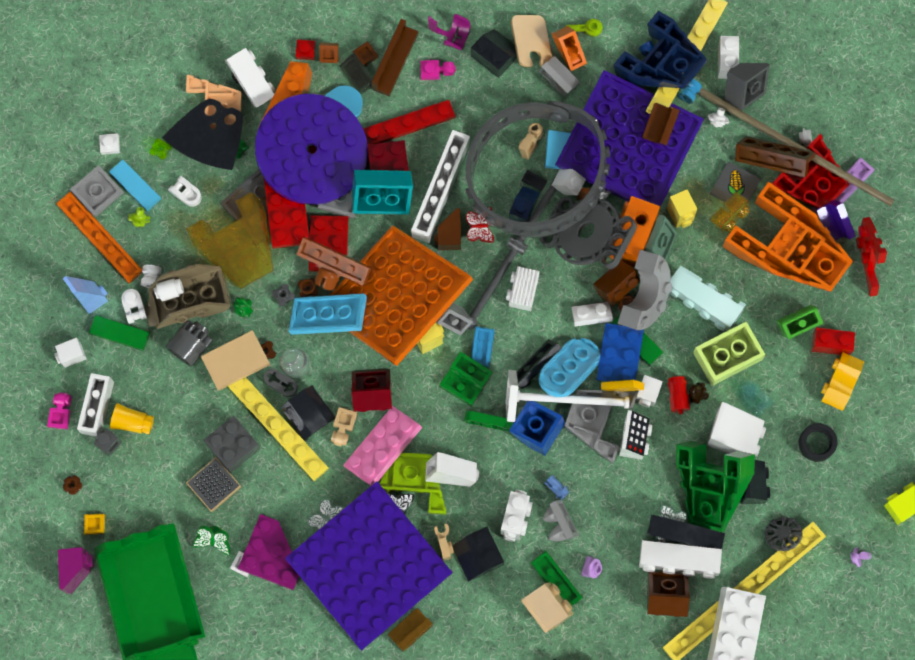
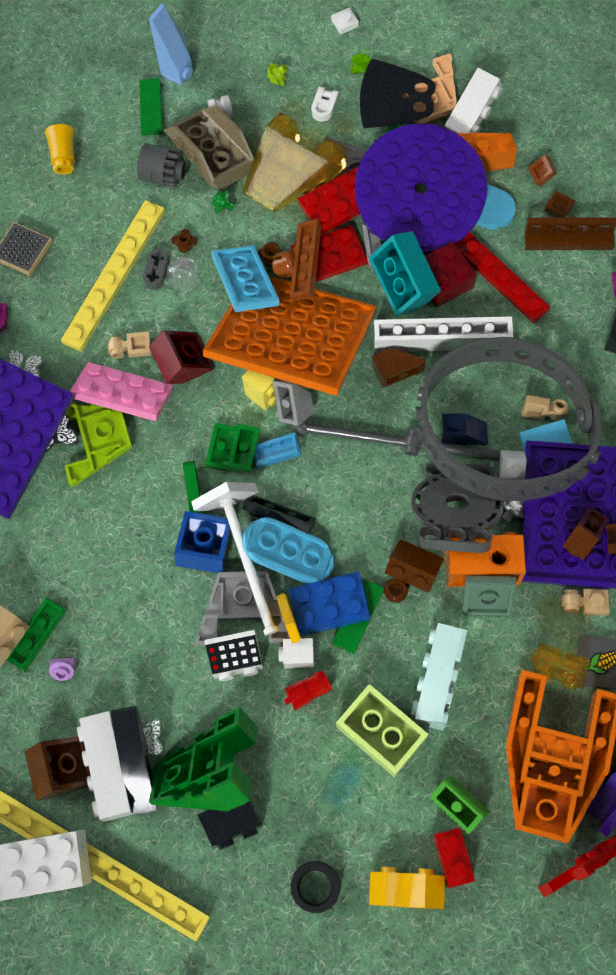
camera: 70 degrees right, 5 degrees down
dark pink plate [47,392,72,430] -> none
white brick [54,338,87,368] -> none
orange tile [56,191,143,284] -> none
light grey plate [70,165,124,218] -> none
white brick [77,373,114,437] -> none
dark grey brick [94,428,122,457] -> none
medium azure tile [109,160,161,212] -> none
white plate [121,289,147,324] -> none
white brick [154,278,184,302] -> none
tan tile [201,330,270,391] -> none
dark grey brick [203,415,261,473] -> none
dark grey plate [272,284,295,306] -> none
black slope [281,385,336,441] -> none
red plate [295,40,316,60] -> none
clear smoke slope [339,53,373,94] -> none
dark pink plate [421,60,456,80] -> none
white slope [425,452,479,487] -> none
tan plate [434,524,454,561] -> none
black slope [452,526,504,582] -> none
red animal [466,207,494,243] -> none
white brick [501,490,533,542] -> none
white brick [506,266,540,311] -> none
black piece [521,170,547,192] -> none
light grey tile [543,500,579,541] -> none
medium blue pin [544,475,569,500] -> none
white plate [572,302,613,326] -> none
light grey brick [618,250,672,330] -> none
light yellow brick [667,190,697,228] -> none
dark brown plant [689,382,709,404] -> none
white slope [706,402,766,457] -> none
dark grey wheel [765,516,803,551] -> none
none -> tan plate [561,589,609,615]
none -> reddish brown slope [563,506,610,560]

